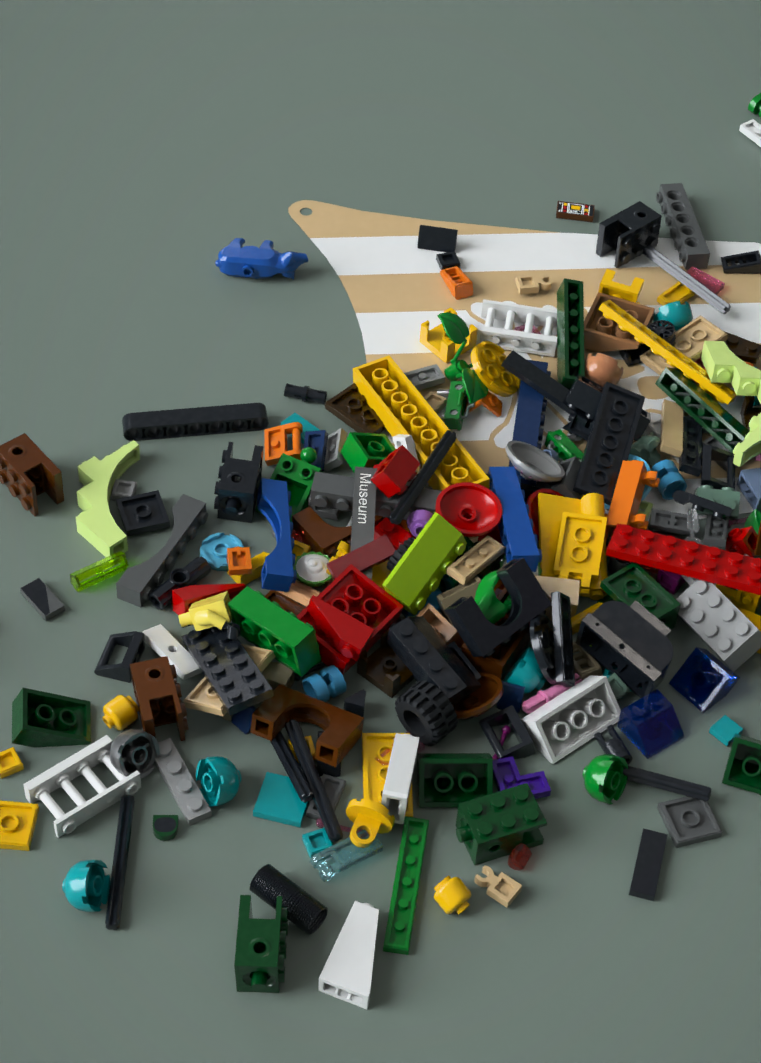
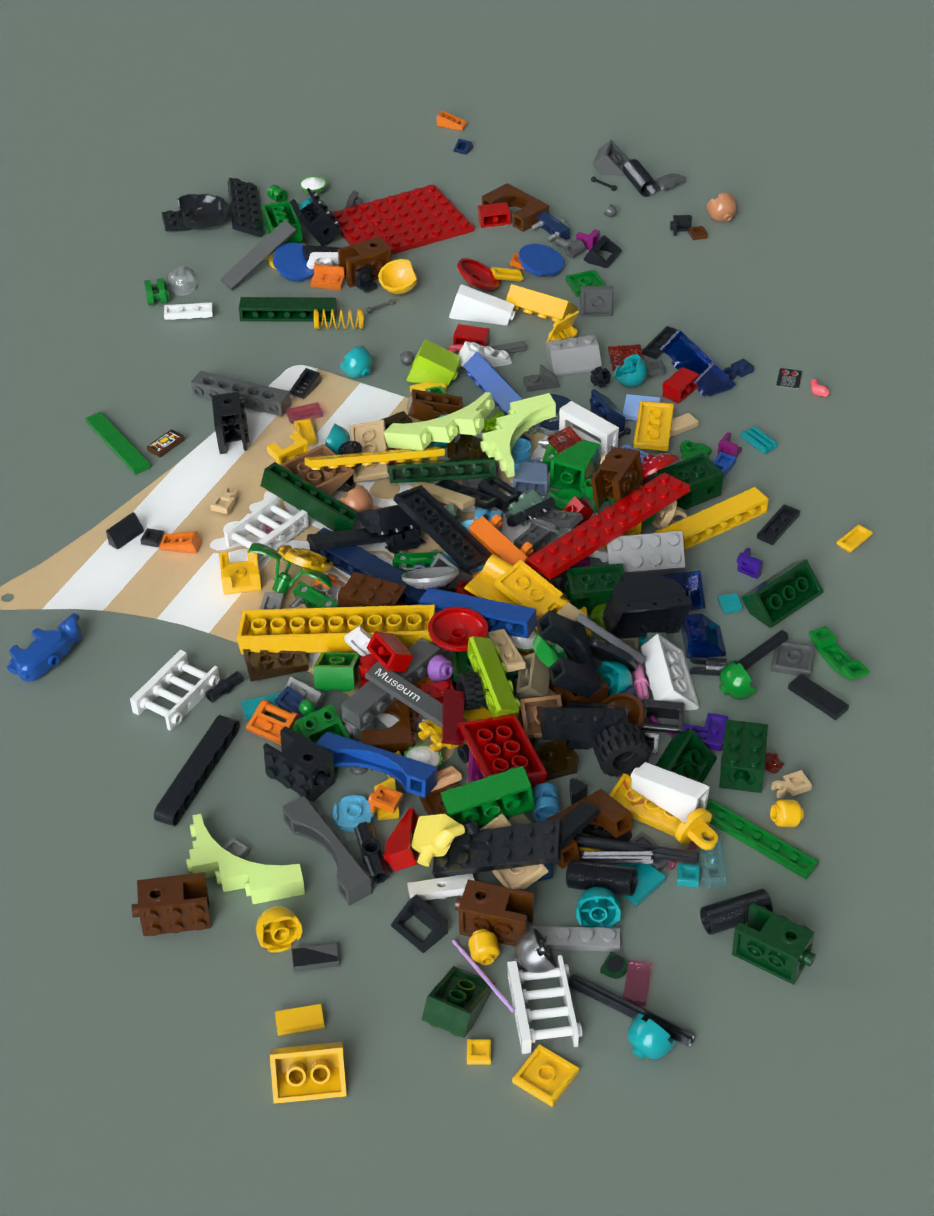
camera: 55 degrees left, 5 degrees down
clear neon green piece [70,551,129,592] -> none
black plate [116,490,170,537] -> none
red slope [307,595,374,661] -> none
white slope [318,901,379,1009] -> none
black axle [389,430,456,525] -> none
axle [642,245,731,314] -> none
none -> green tile [85,412,150,475]
none -> white fence [130,650,220,731]
none -> yellow cylinder [255,906,303,952]
none -> reddish brown torso [338,572,407,607]
none -> lavender piece [452,939,515,1013]
none -> black tile [561,802,600,849]
none -> black piece [566,860,637,896]
none -> clear pink tile [623,960,652,1007]
none -> black slope [643,732,659,754]
none -> green slope [809,626,870,680]

